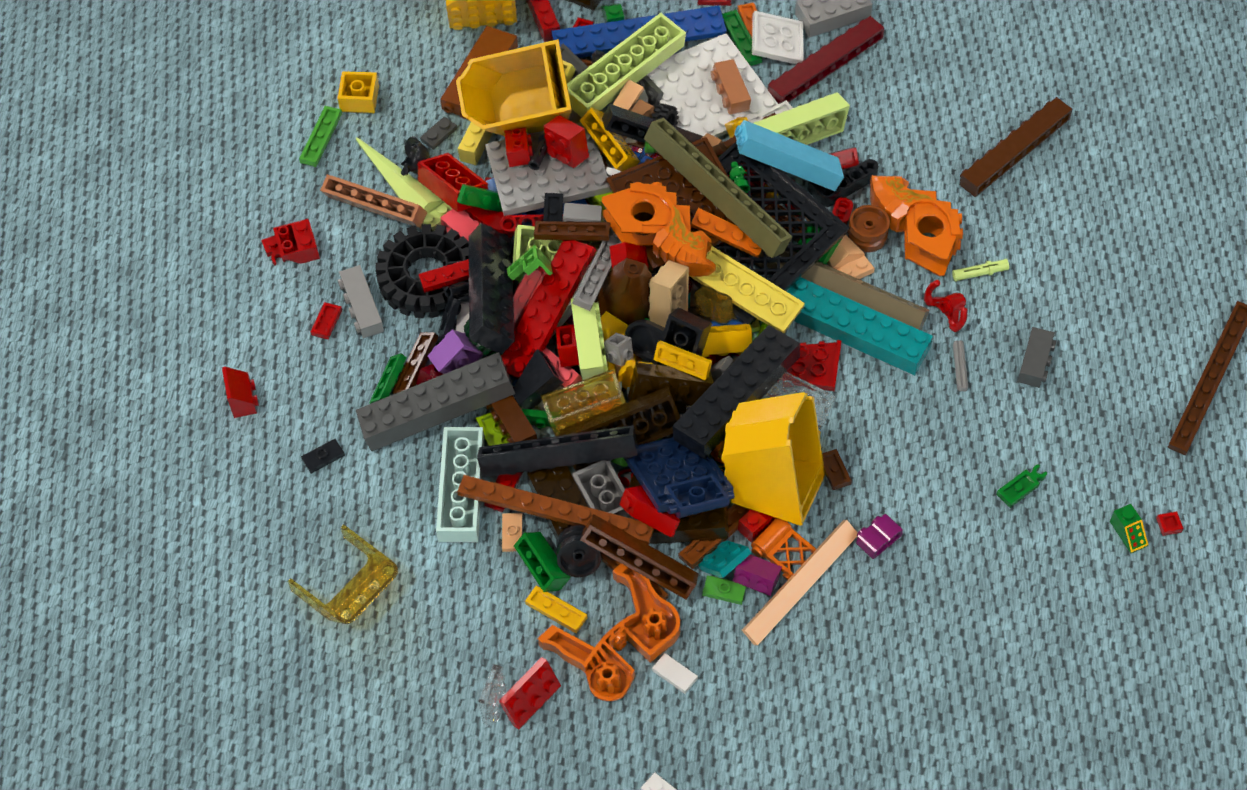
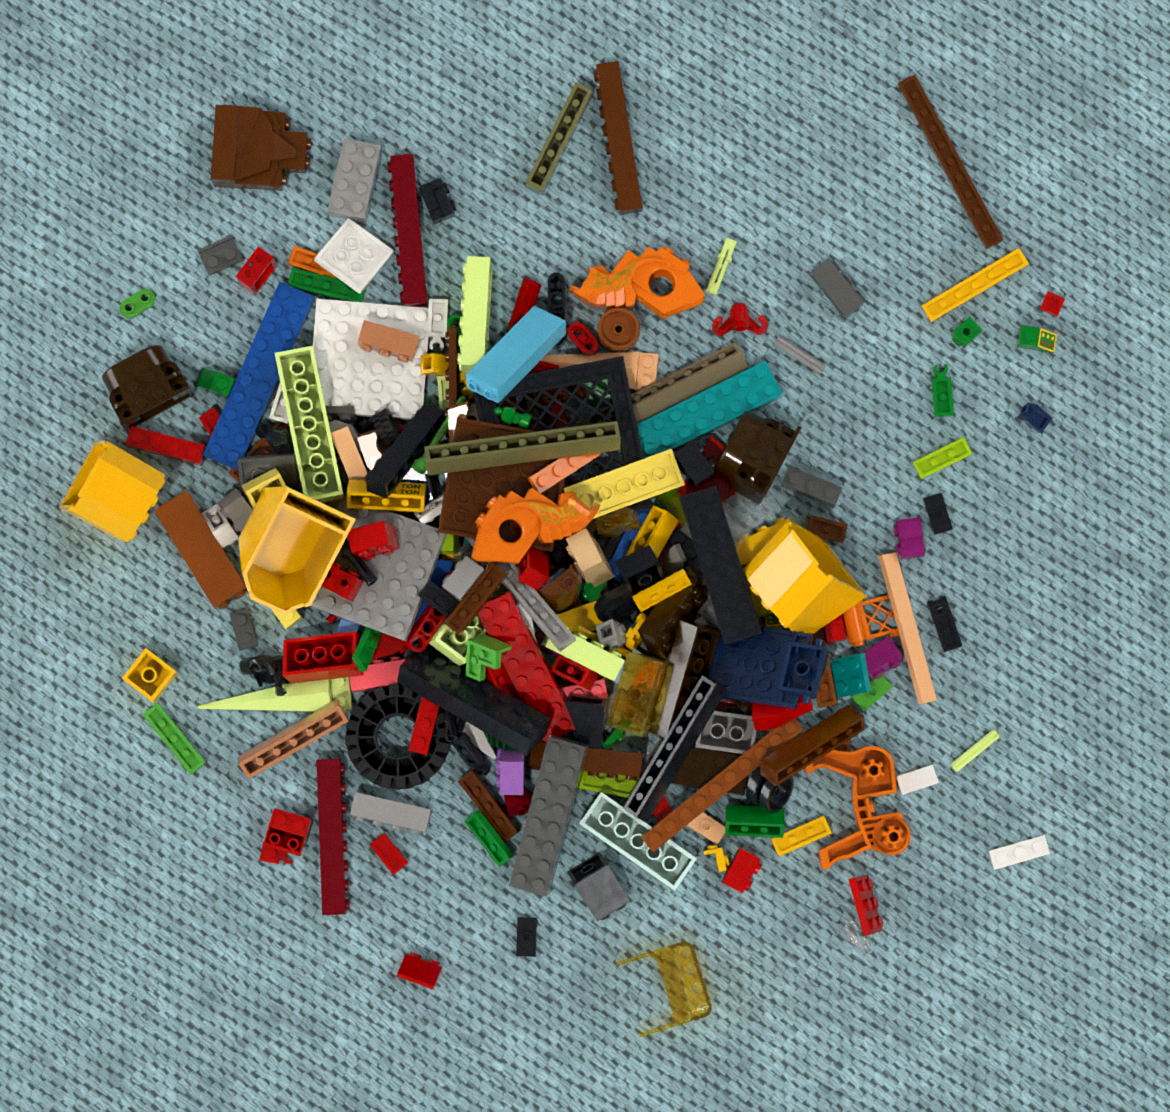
camera: 55 degrees left, 25 degrees up
none -> dark red brick [316,759,350,915]
none -> black brick [419,179,456,225]
none -> olive brick [525,82,593,195]
none -> slope [567,852,630,921]
none -> black brick [674,441,716,490]
none -> yellow bracket [703,845,729,872]
none -> dark brown brick [715,410,802,505]
none -> red brick [721,848,762,893]
none -> dark grey brick [781,466,842,508]
none -> lime plate [912,437,972,480]
none -> yellow plate [921,248,1029,323]
none -> black plate [923,493,953,535]
none -> black plate [926,596,962,653]
none -> green brick [951,316,983,348]
none -> yellowish green axle [951,730,1000,772]
none -> dark blue bracket [1018,403,1052,433]

